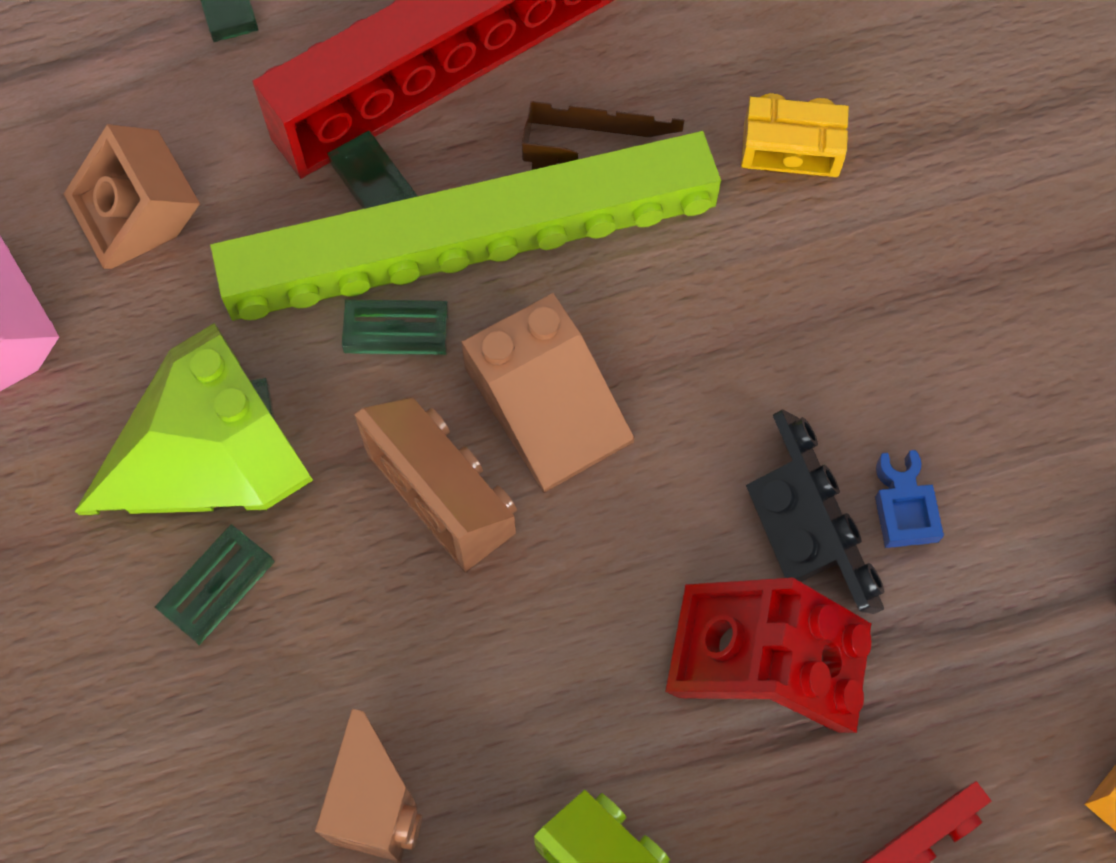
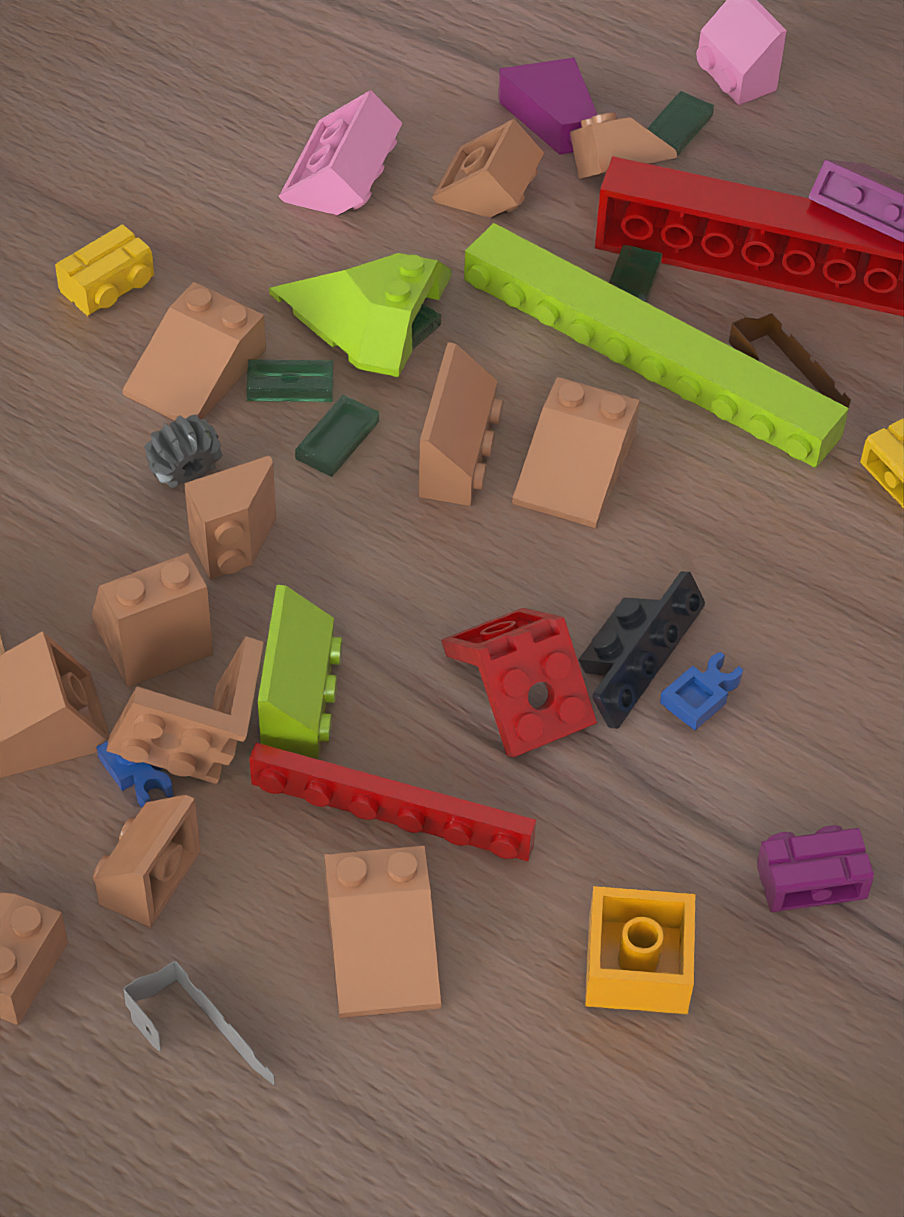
camera: 50 degrees right, 15 degrees down
clear green tile [342,299,449,355] -> none
none -> nougat slope [122,282,266,421]
none -> dark grey gear [144,414,223,488]
none -> clear green tile [295,395,379,477]
none -> magenta slope [498,58,598,154]
none -> nougat slope [570,112,677,179]

